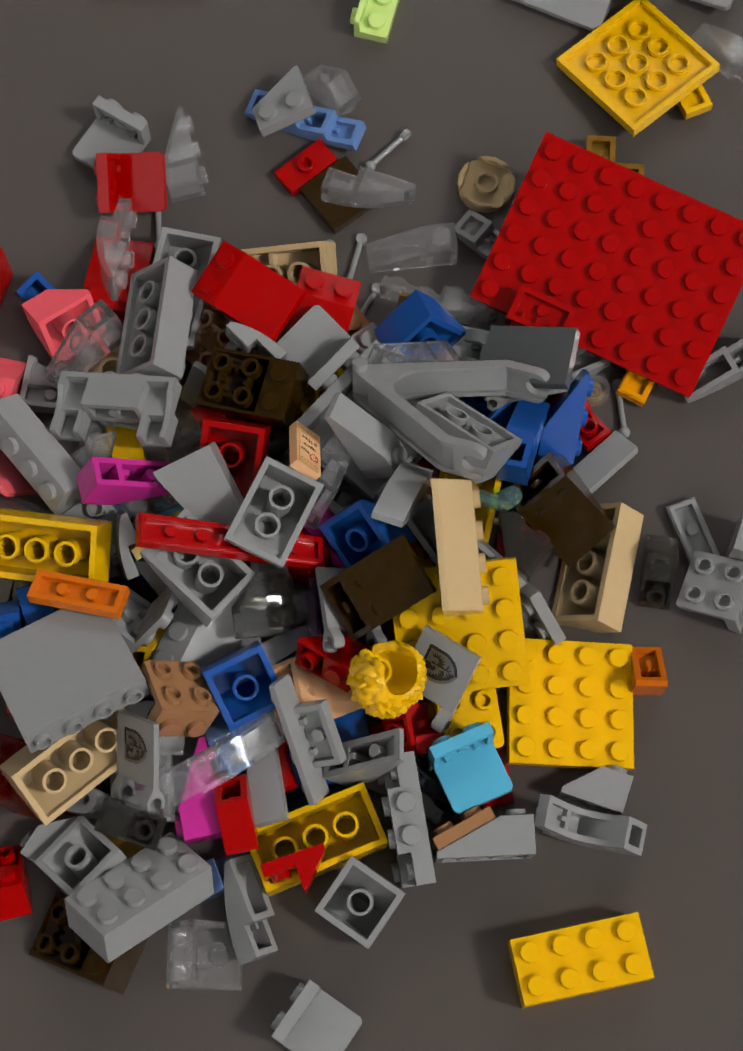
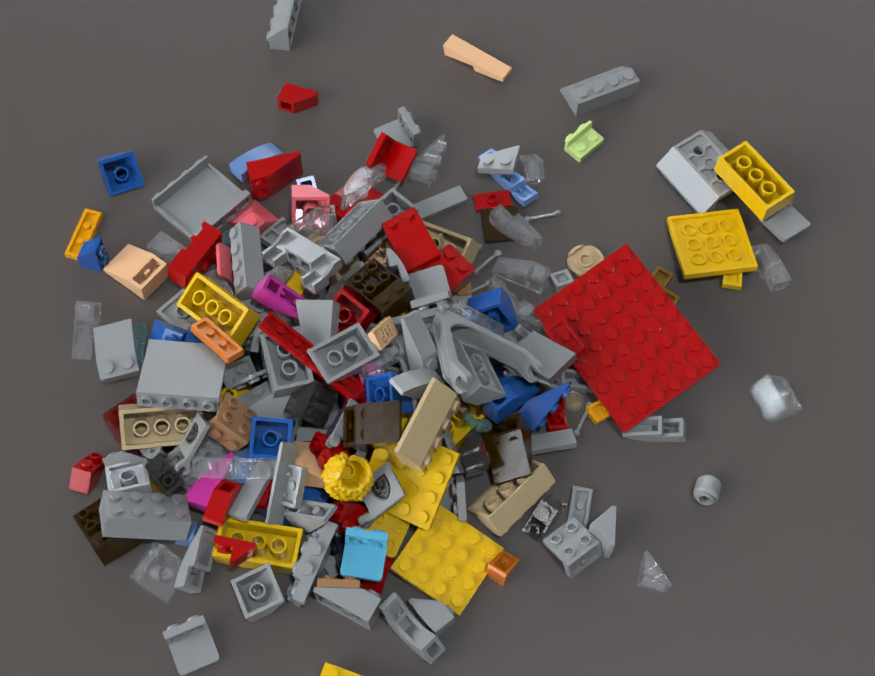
camera: 30 degrees right, 10 degrees down
none -> light grey tile [414,185,468,221]

